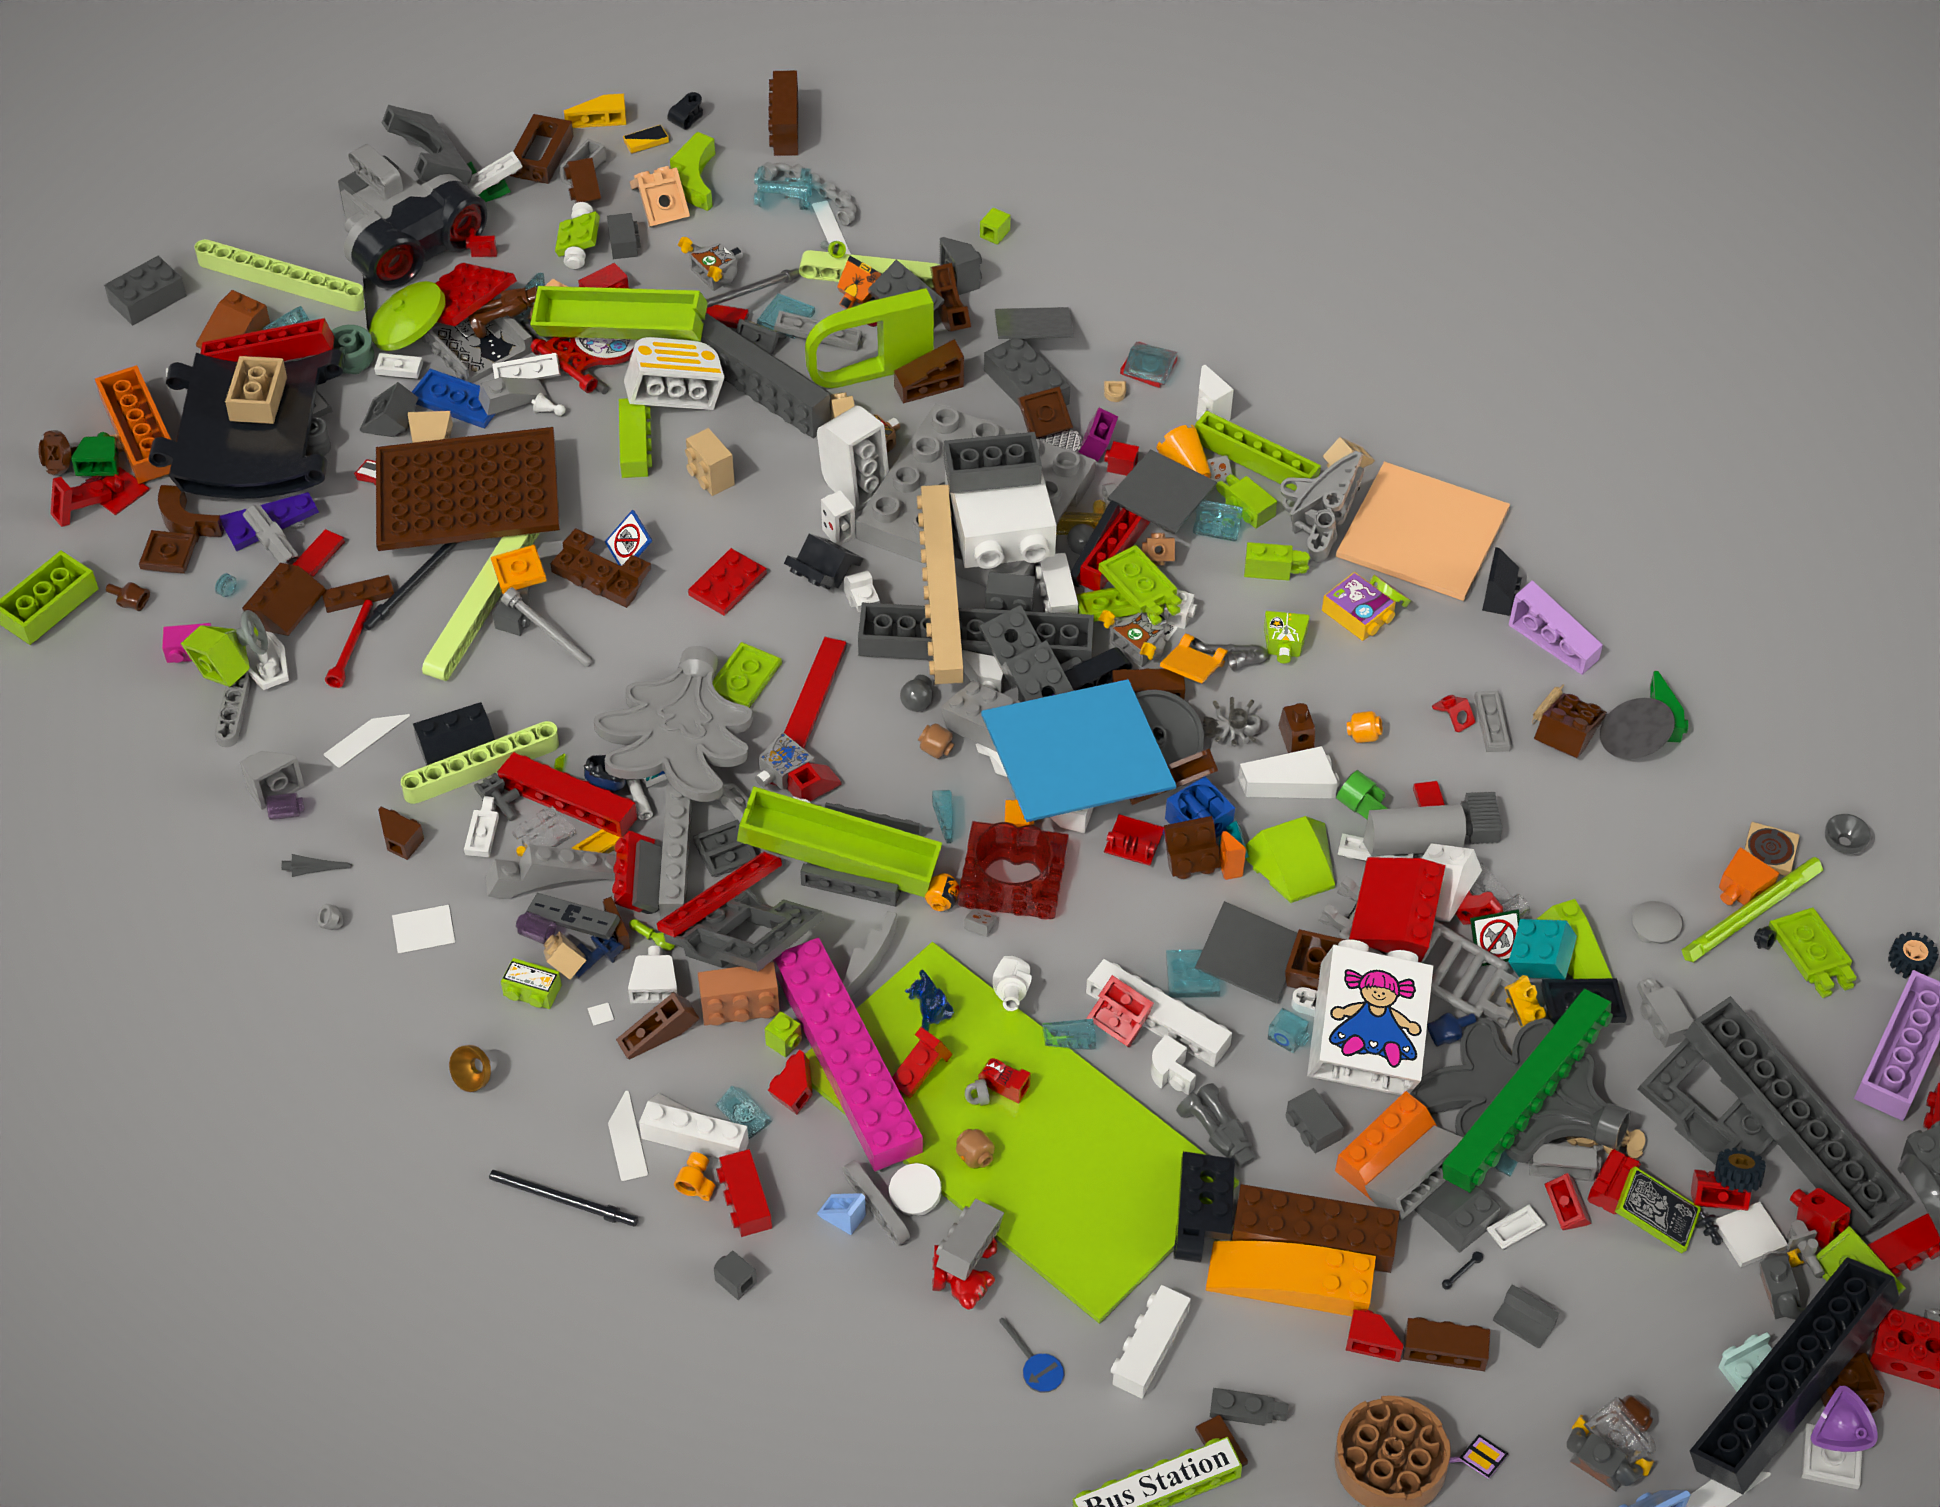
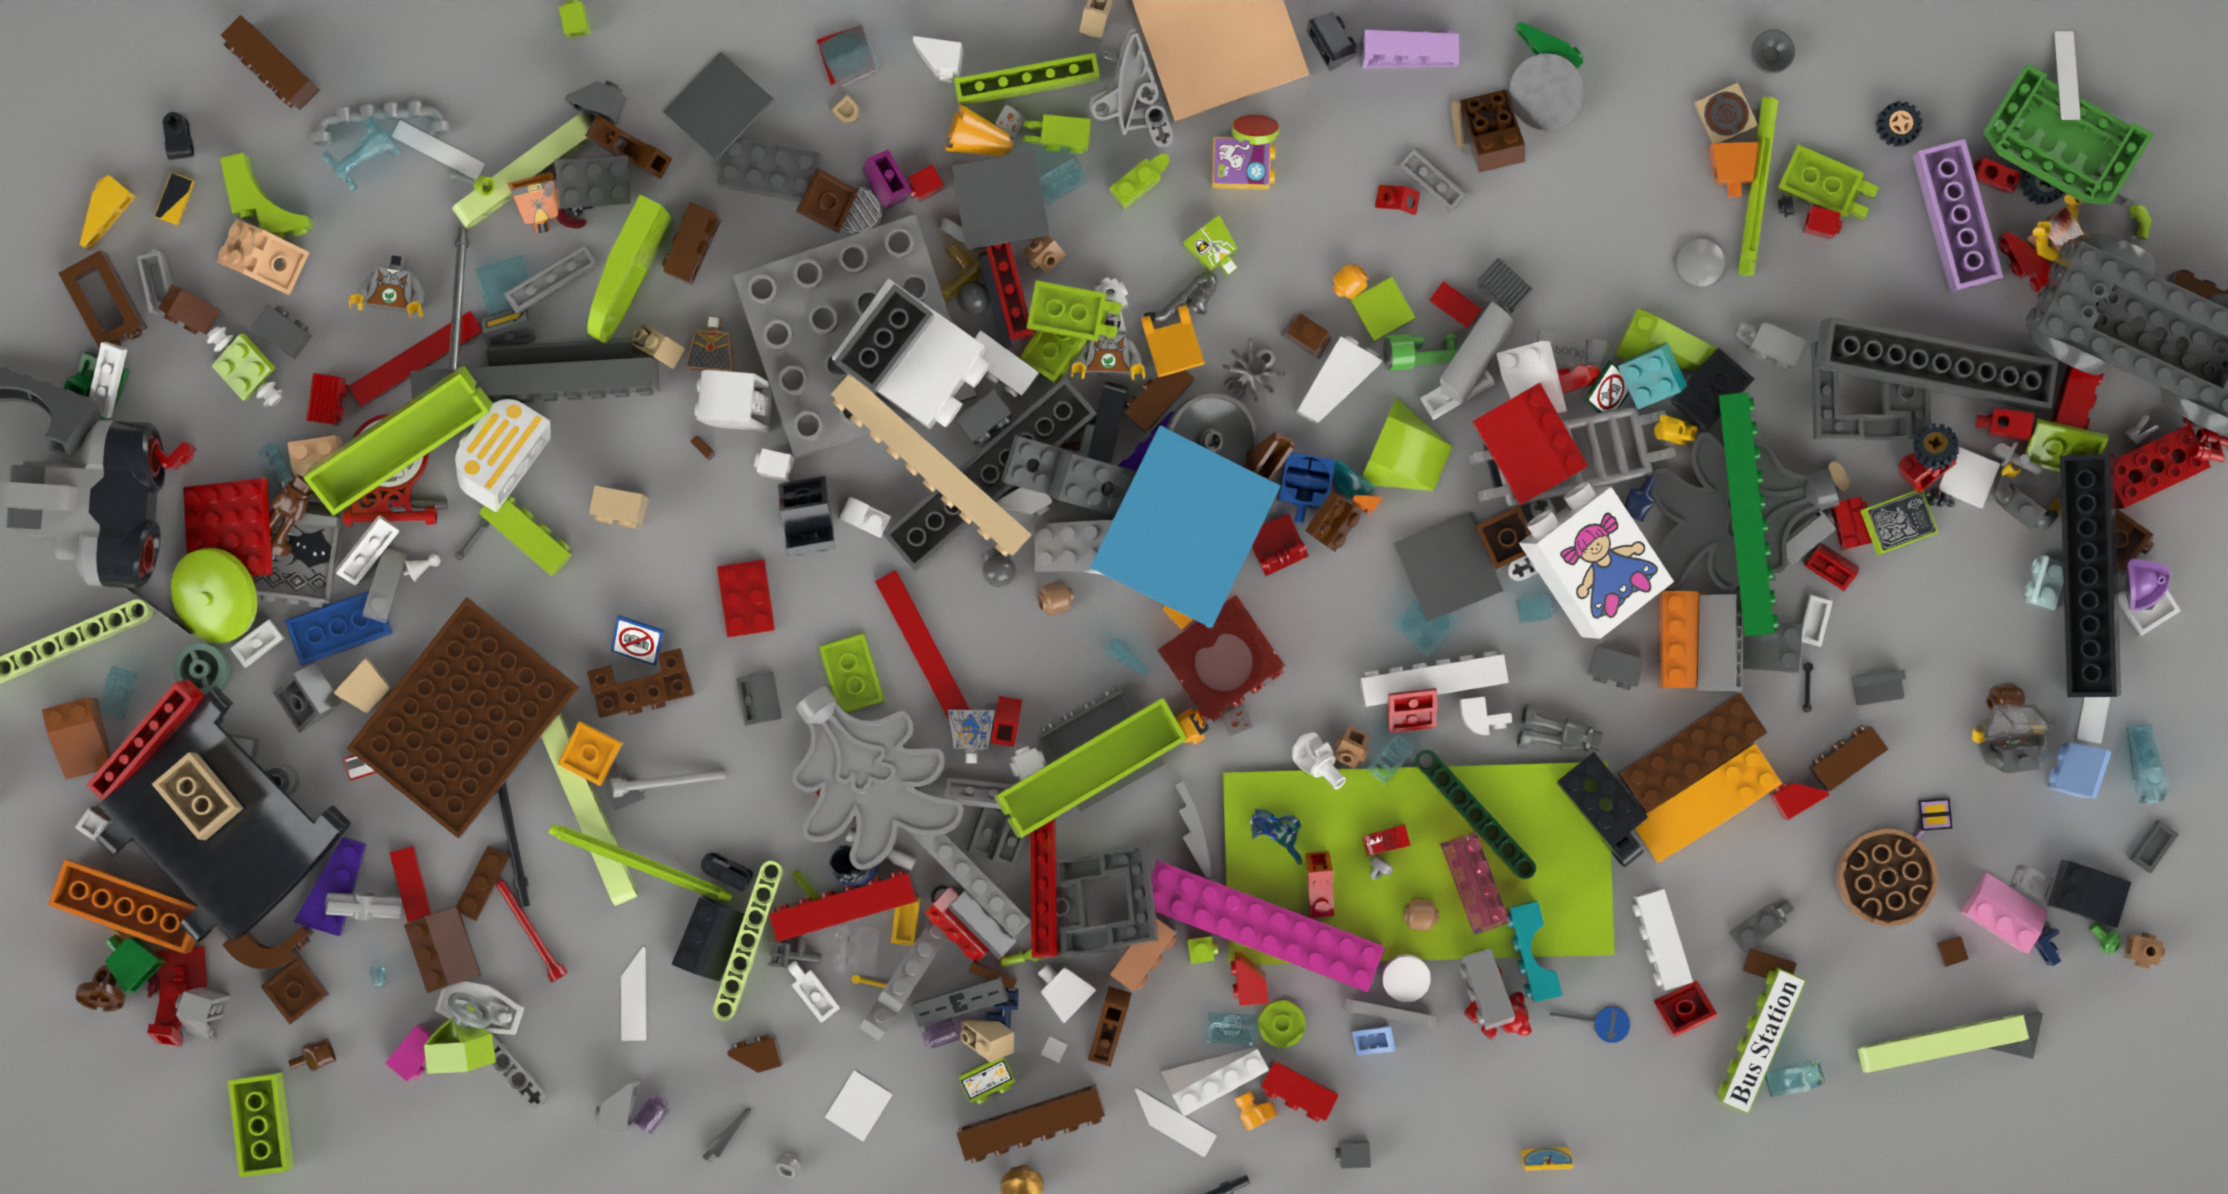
camera: 40 degrees left, 35 degrees up
none -> light grey wedge [175,987,230,1041]
none -> dark grey hinge [455,518,490,560]
none -> lime piece [548,823,733,903]
none -> reddish brown tile [690,436,715,460]
none -> black arm [701,852,754,892]
none -> dark grey panel [736,672,782,726]
none -> reddish brown brick [956,1084,1105,1163]
none -> lime tile [1258,999,1306,1048]
none -> medium nougat brick [1333,725,1370,769]
none -> lime tile [1350,277,1416,342]
none -> dark green beam [1414,750,1536,879]
none -> clear pink brick [1440,831,1510,935]
none -> teal arch [1505,900,1563,1003]
none -> slope [1521,1147,1573,1171]
none -> red slope [1654,980,1718,1037]
none -> red brick [1803,206,1842,239]

